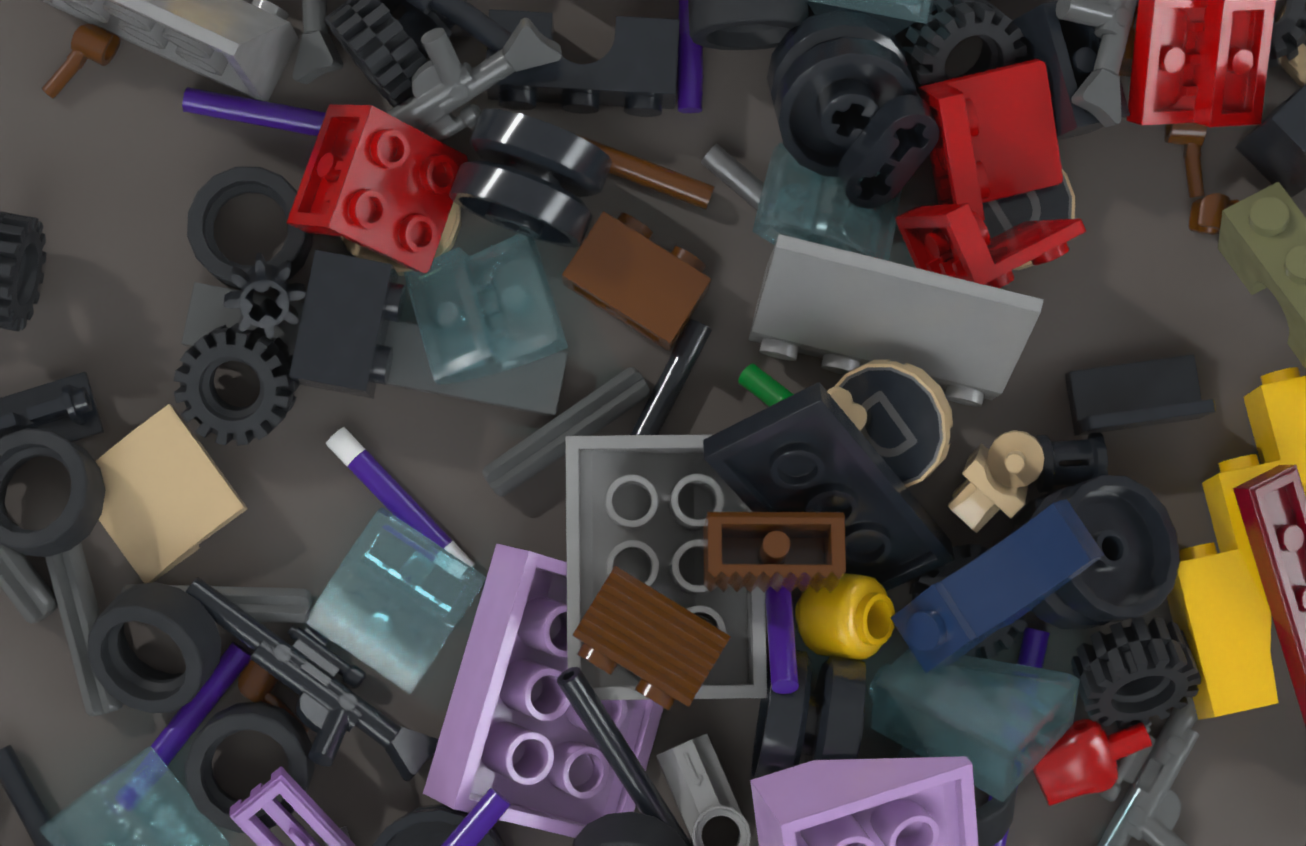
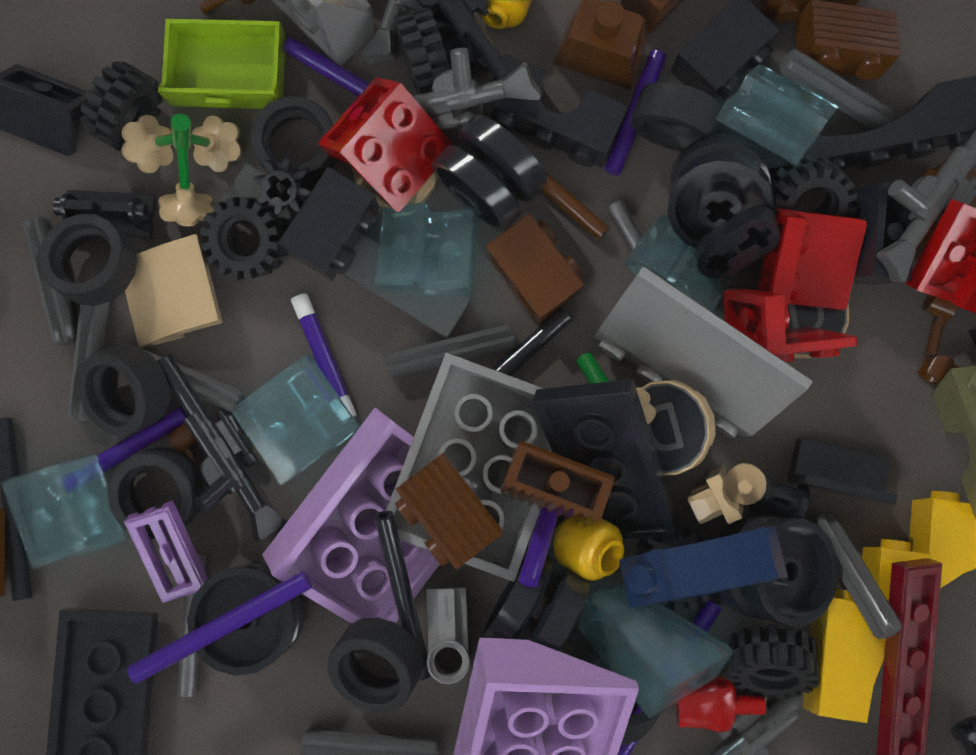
camera: 30 degrees right, 0 degrees up
none -> tan plant [121,113,243,227]
none -> lime container [158,19,286,109]
none -> dark grey axle [812,512,902,640]

